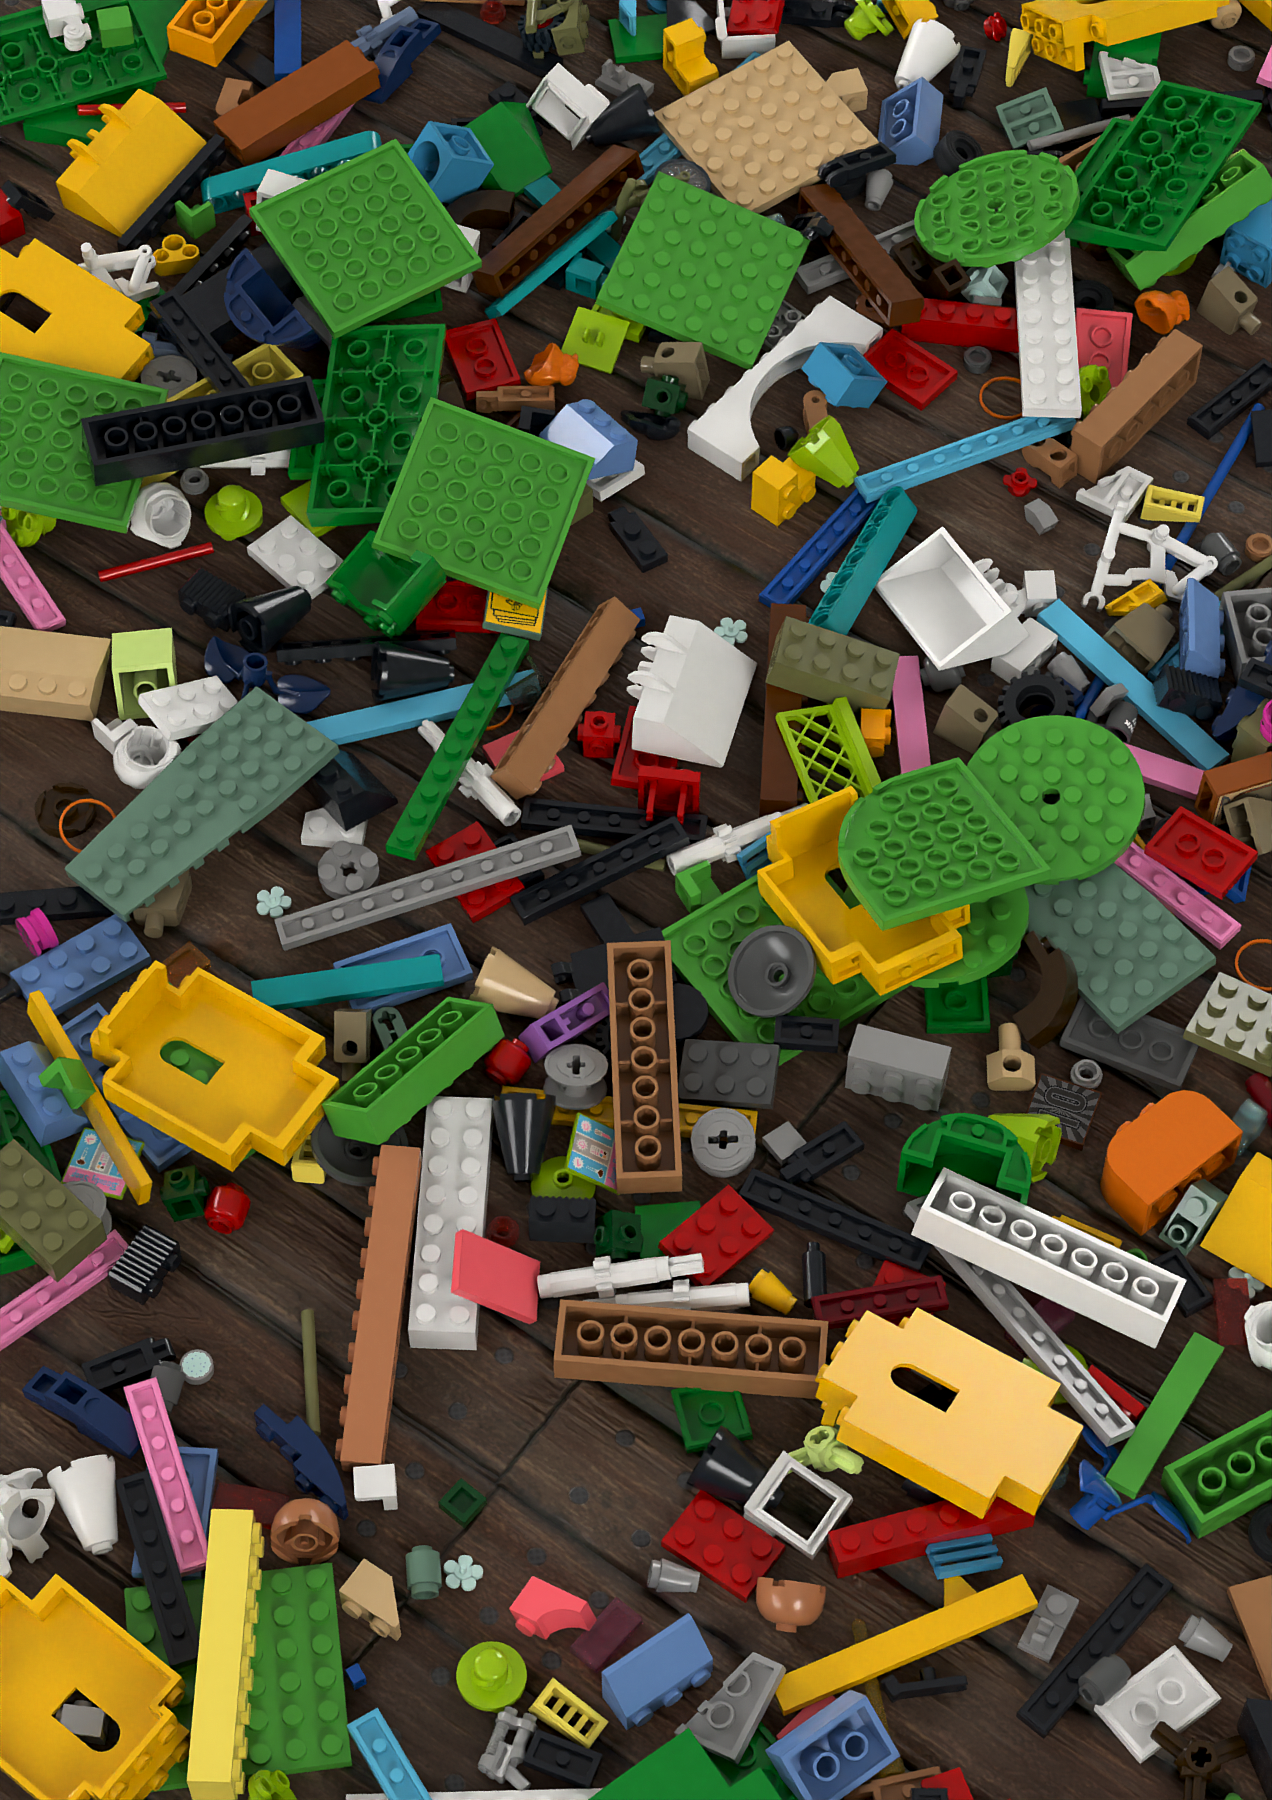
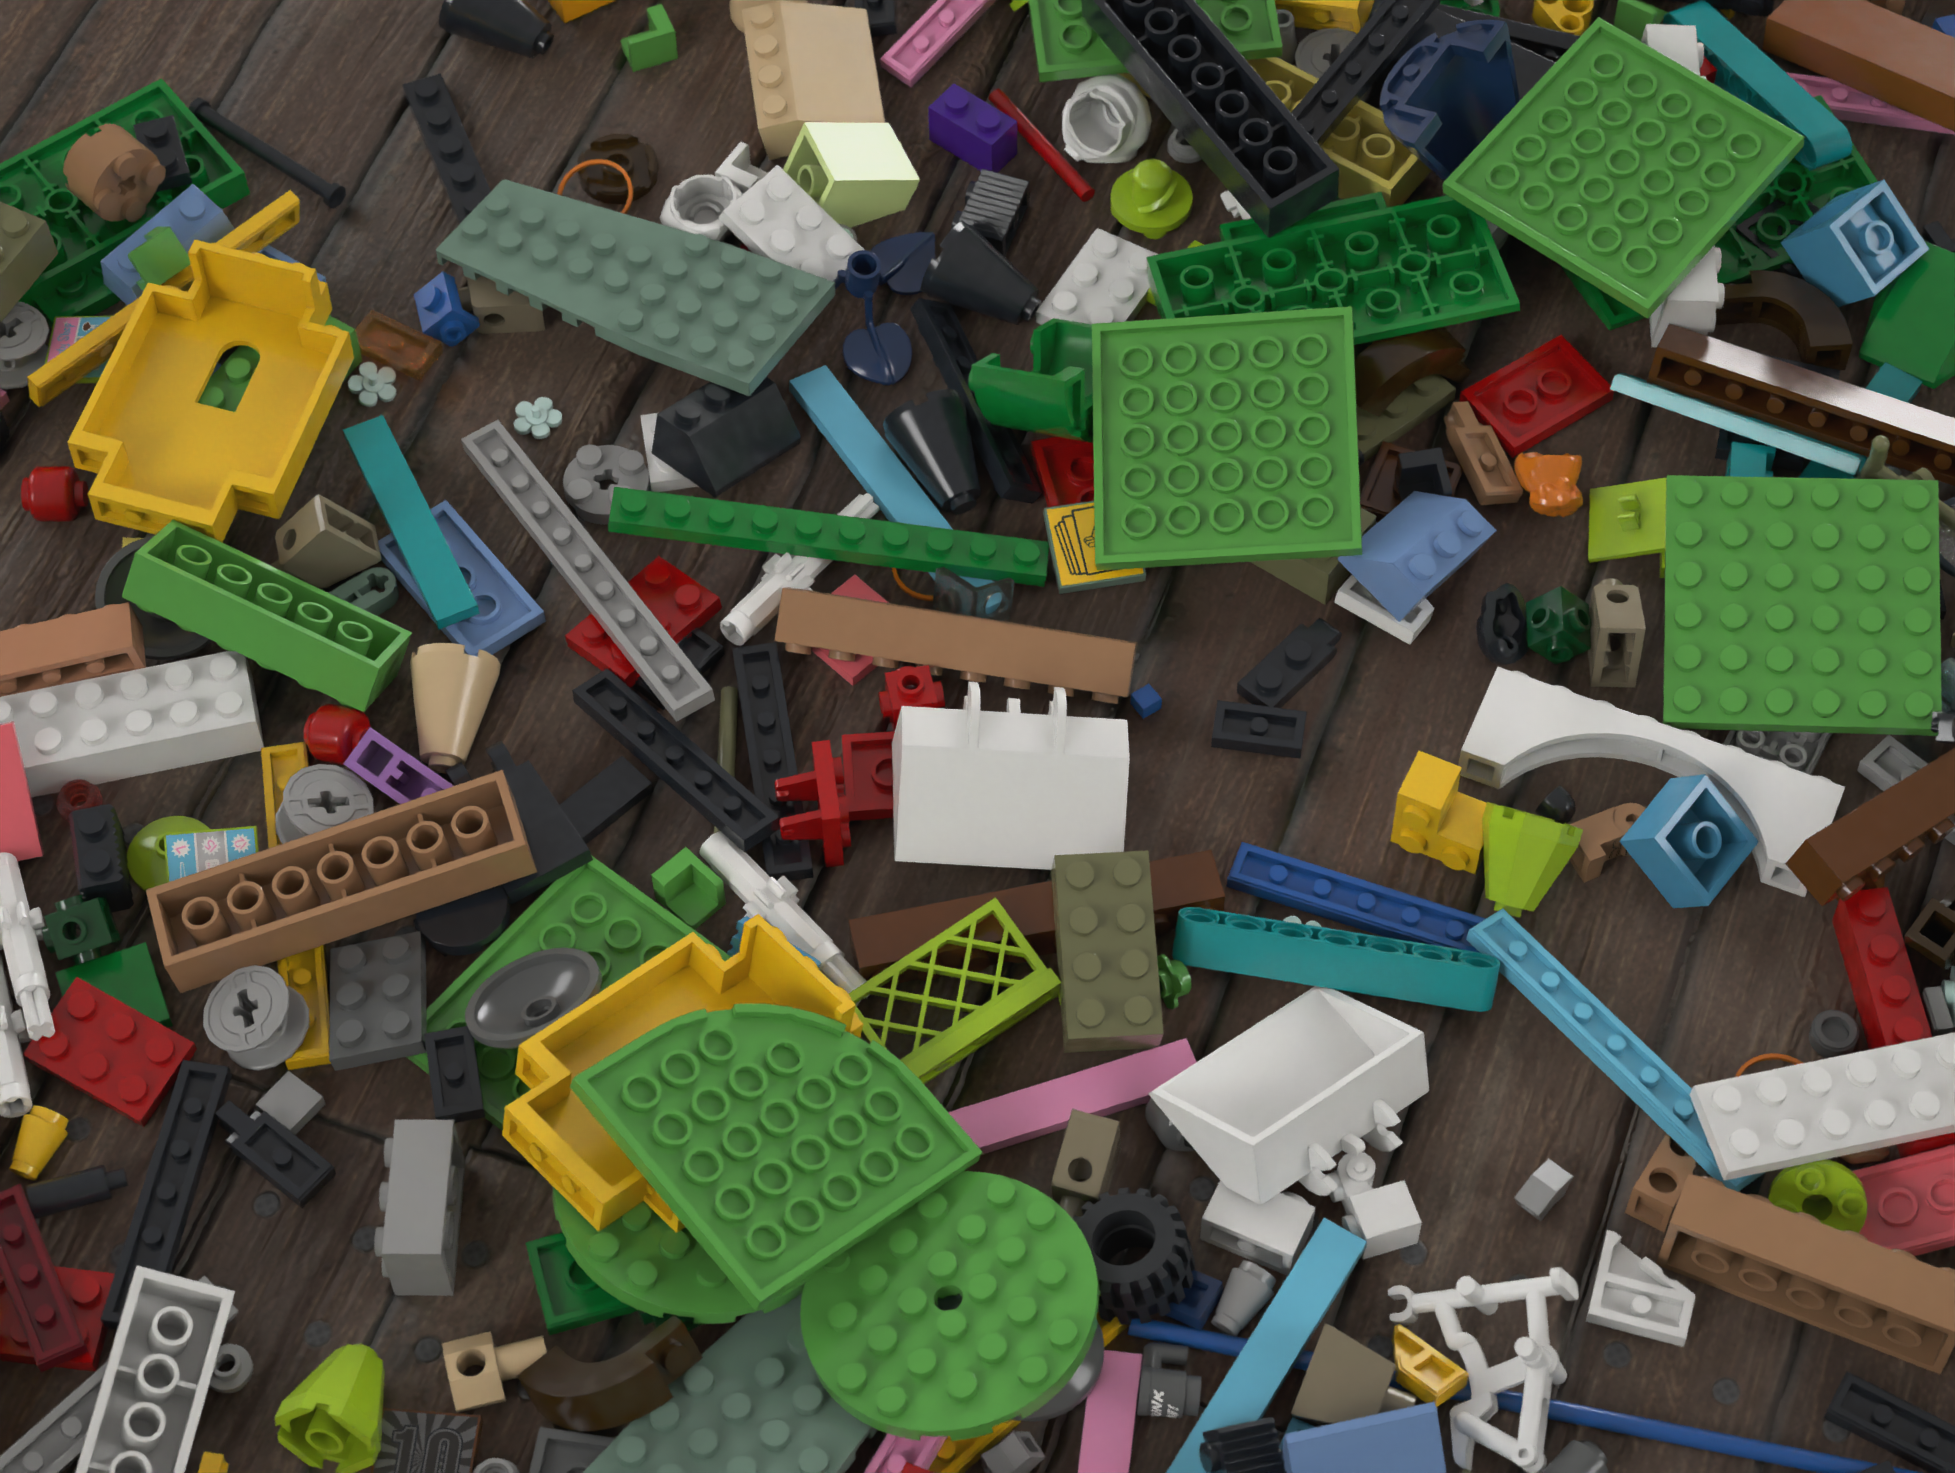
camera: 75 degrees right, 0 degrees up
medium blue plate [10,914,152,1016] -> none
dark pink wheel [15,908,59,958] -> none
dark green brick [160,1165,210,1222] -> none
black cone [491,1093,556,1182] -> none
light aqua plant [714,617,748,646] -> none
light orange brick [860,708,891,758] -> none
red plate [863,328,958,411] -> none
green cylinder [896,1113,1032,1206] -> none
red plate [1003,467,1037,497] -> none
light grey tile [1089,683,1129,717] -> none
light yellow slope [1140,485,1205,523] -> none
none -> blue bracket [414,271,480,347]
none -> dark purple brick [928,83,1017,173]
none -> black plate [1211,700,1307,759]

